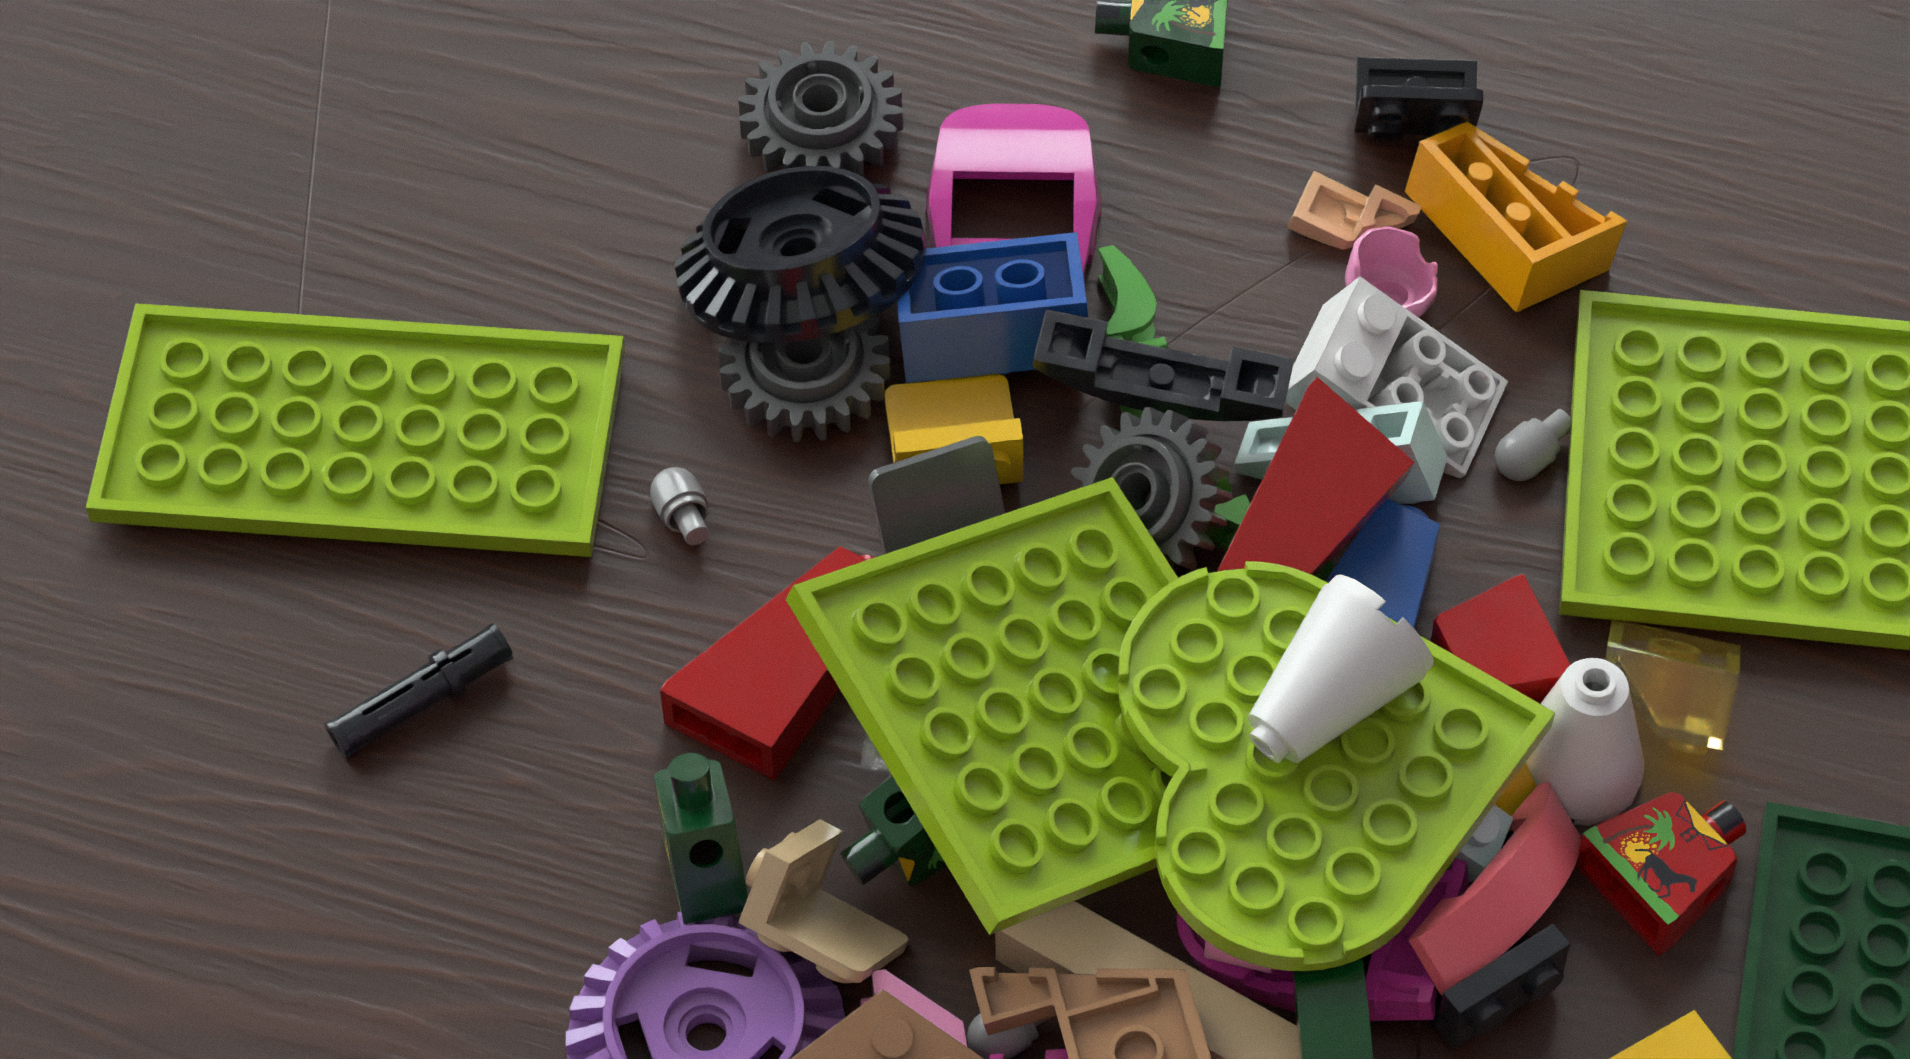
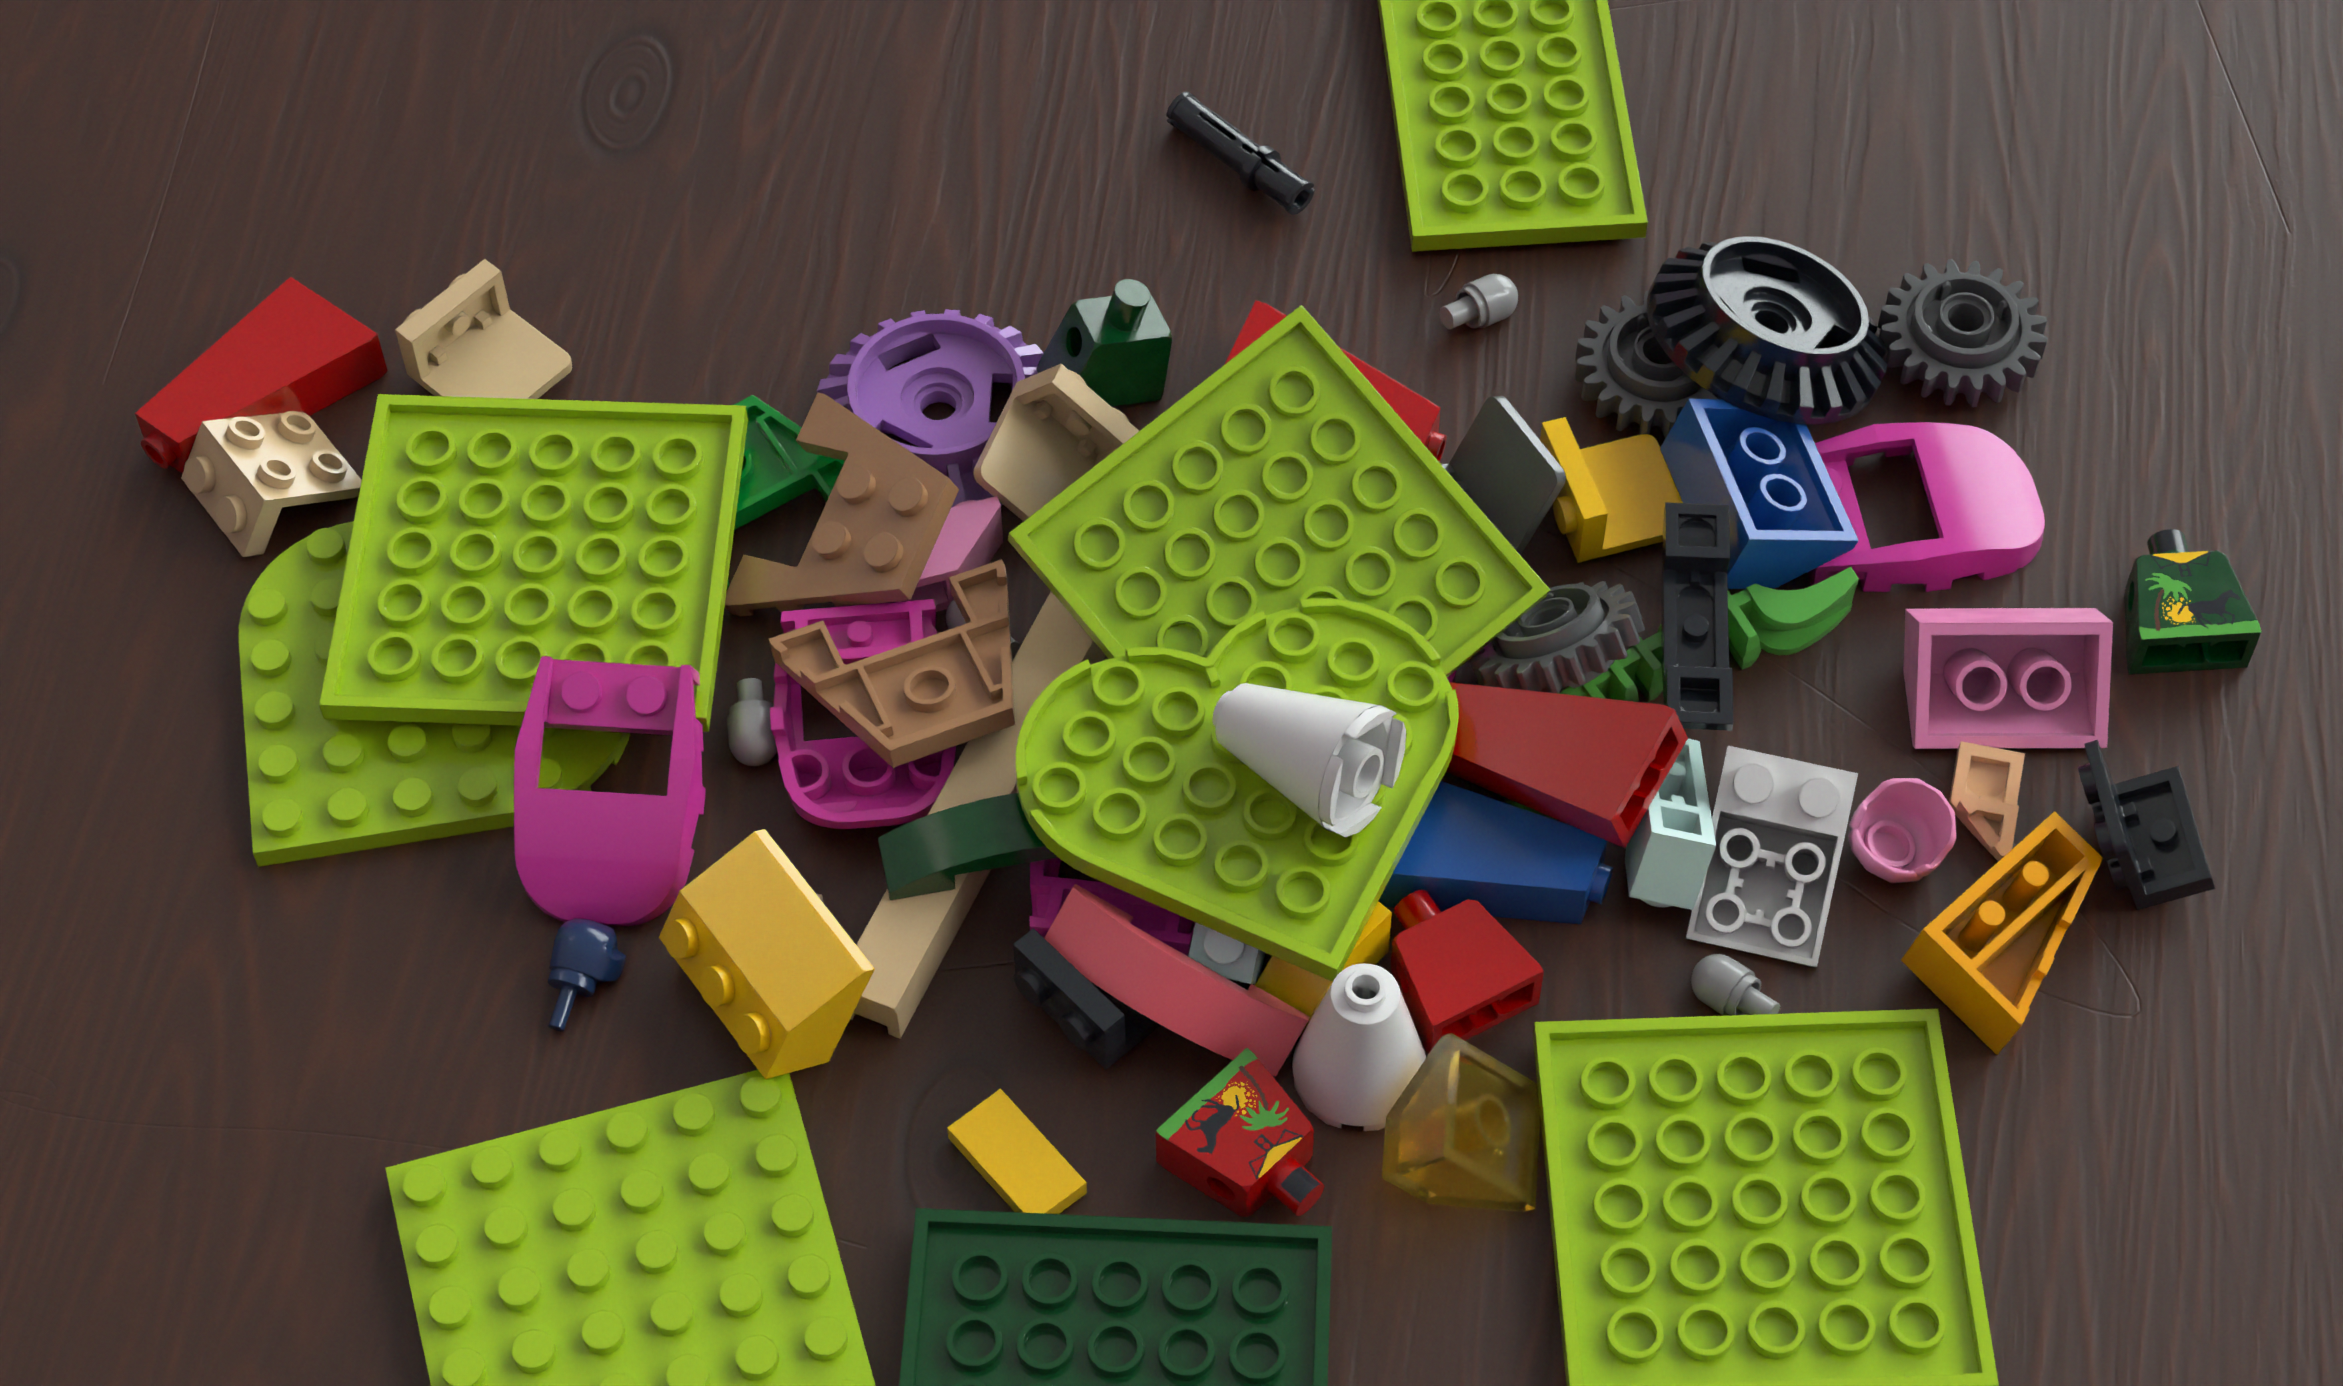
camera: 80 degrees right, 0 degrees up
none -> bright pink slope [1903,608,2113,749]

